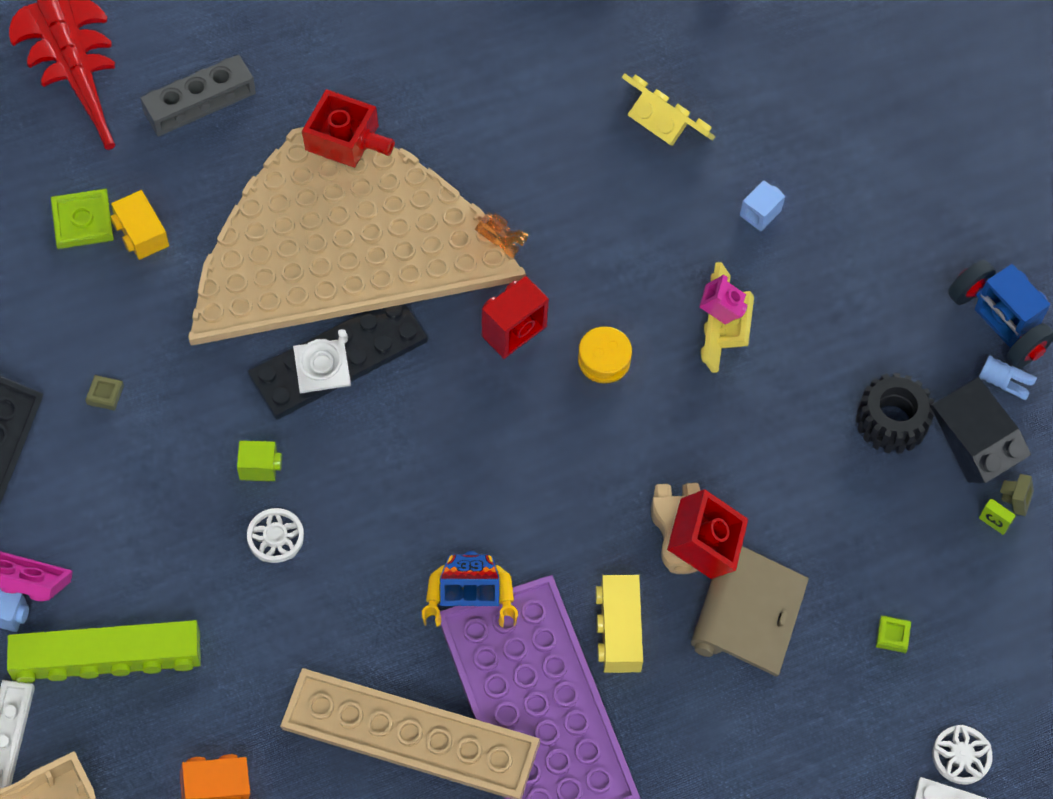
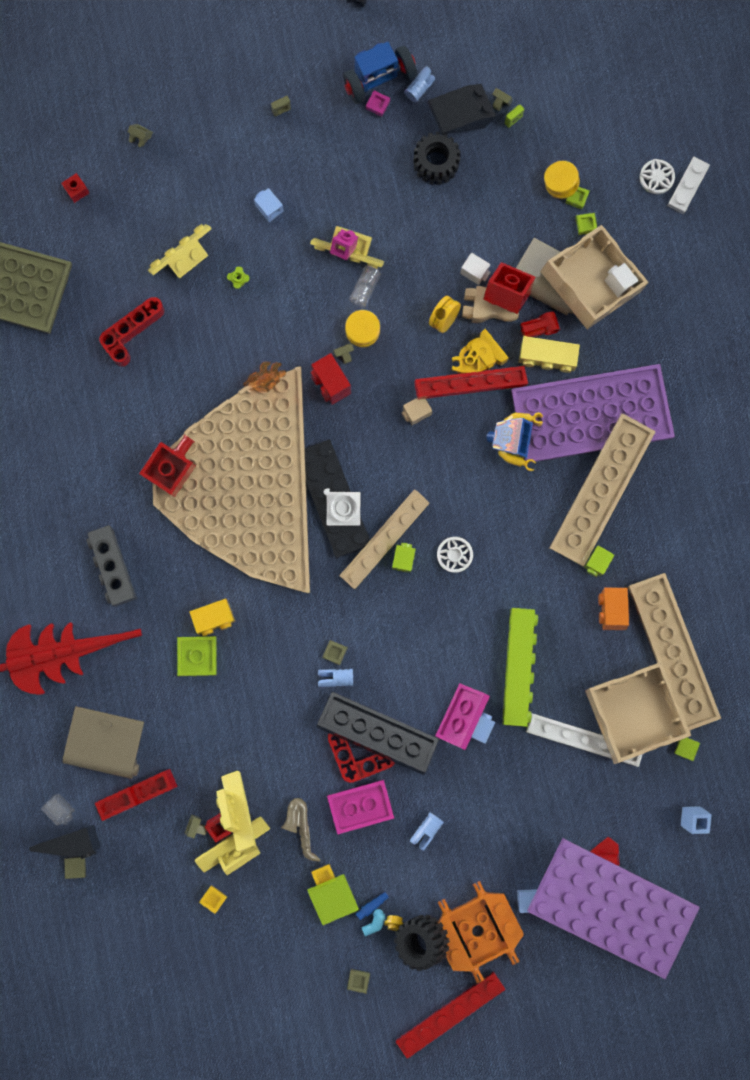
camera: 80 degrees left, 20 degrees up
none -> red beam [99,297,165,367]
none -> olive tile [128,124,153,147]
none -> lime plate [227,267,250,289]
none -> olive tile [271,96,291,116]
none -> light blue hinge [318,669,353,687]
none -> olive tile [333,343,354,364]
none -> tan plate [340,490,429,589]
none -> clear pin [349,265,382,308]
none -> dark pink plate [366,90,390,117]
none -> tan brick [401,398,432,425]
none -> red plate [414,366,528,400]
none -> yellow head [429,296,461,333]
none -> yellow piece [452,329,509,374]
none -> white brick [460,253,491,285]
none -> red piece [520,312,560,337]
none -> tan tile [540,225,649,329]
none -> yellow head [544,161,580,199]
none -> lime tile [576,213,597,235]
none -> lime brick [584,546,614,577]
none -> white brick [604,263,639,298]

